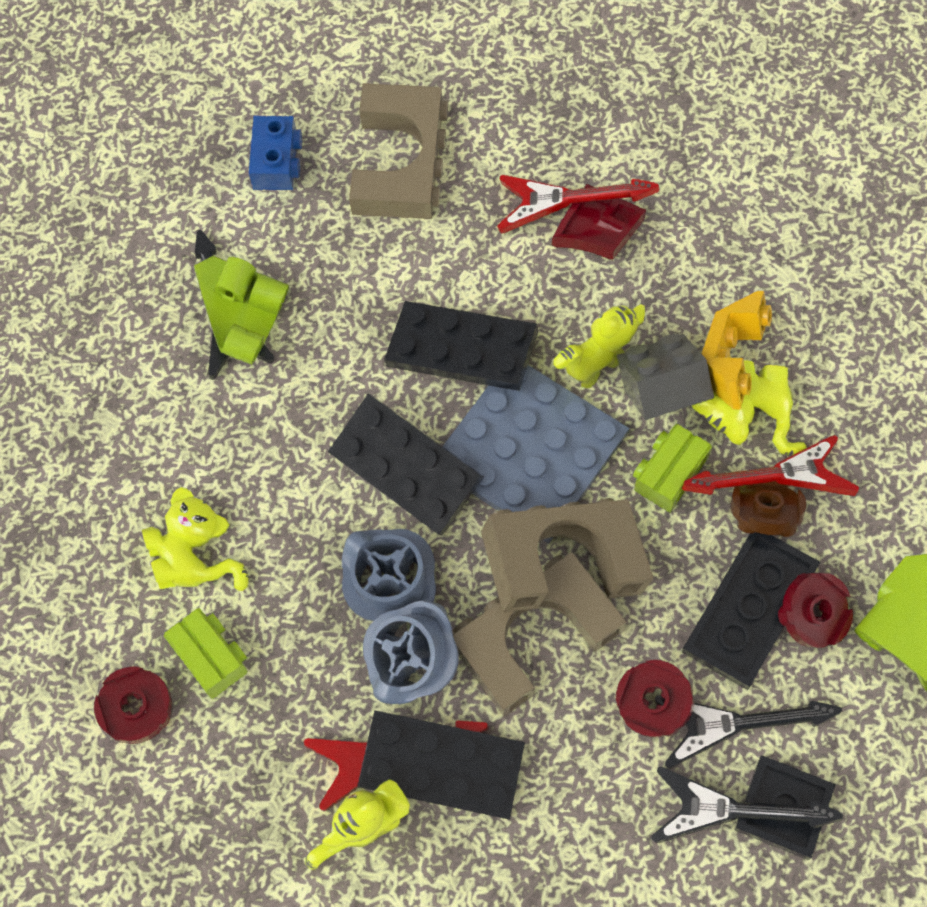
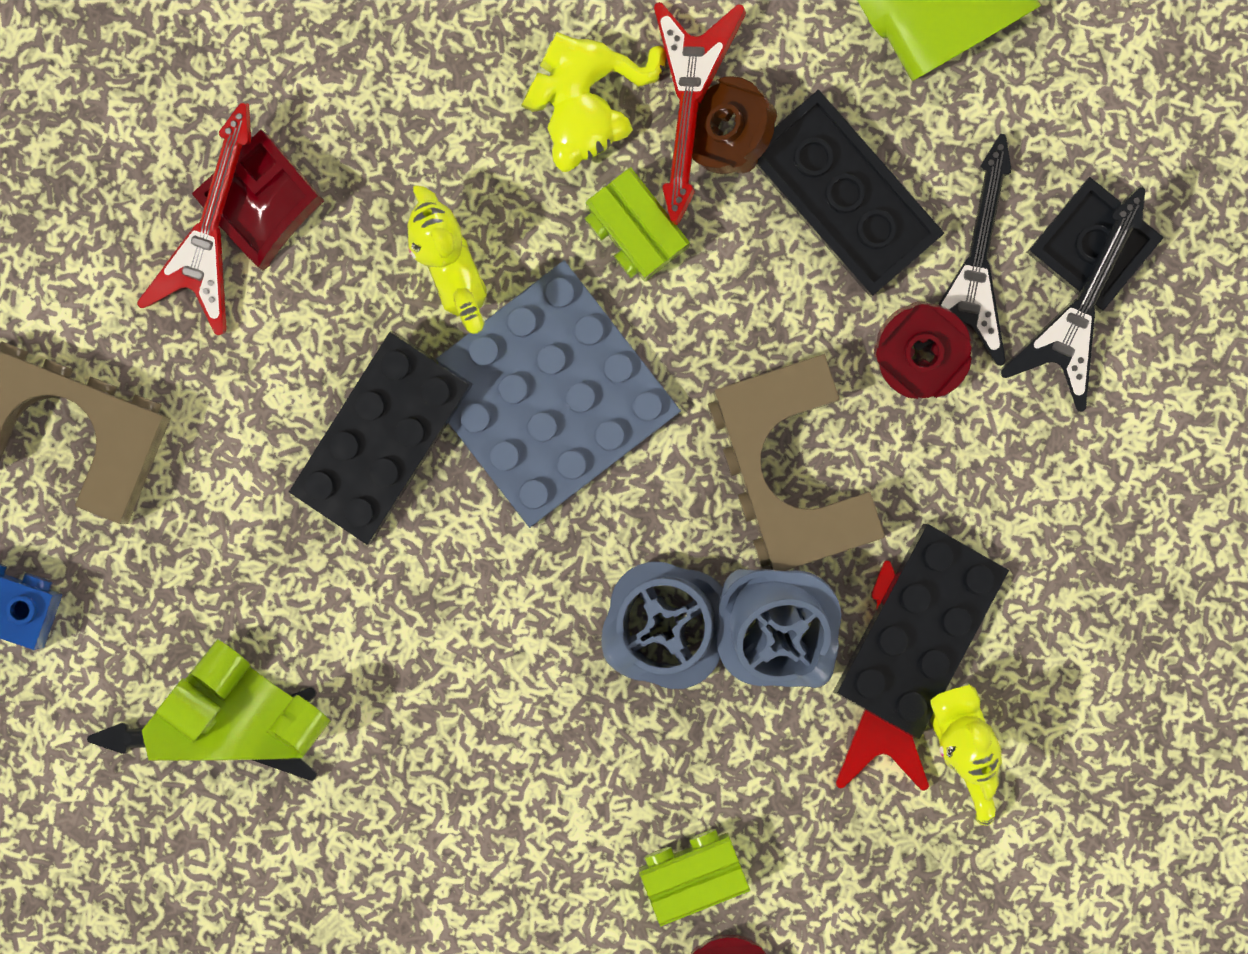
camera: 75 degrees left, 20 degrees up
neon yellow animal [141,487,249,591] -> none
black plate [328,393,484,535] -> none
dark tan arch [481,498,654,613] -> none
dark grey piece [617,334,714,420] -> none
yellow slope [701,291,772,410] -> none
dark red plate [778,573,853,648] -> none

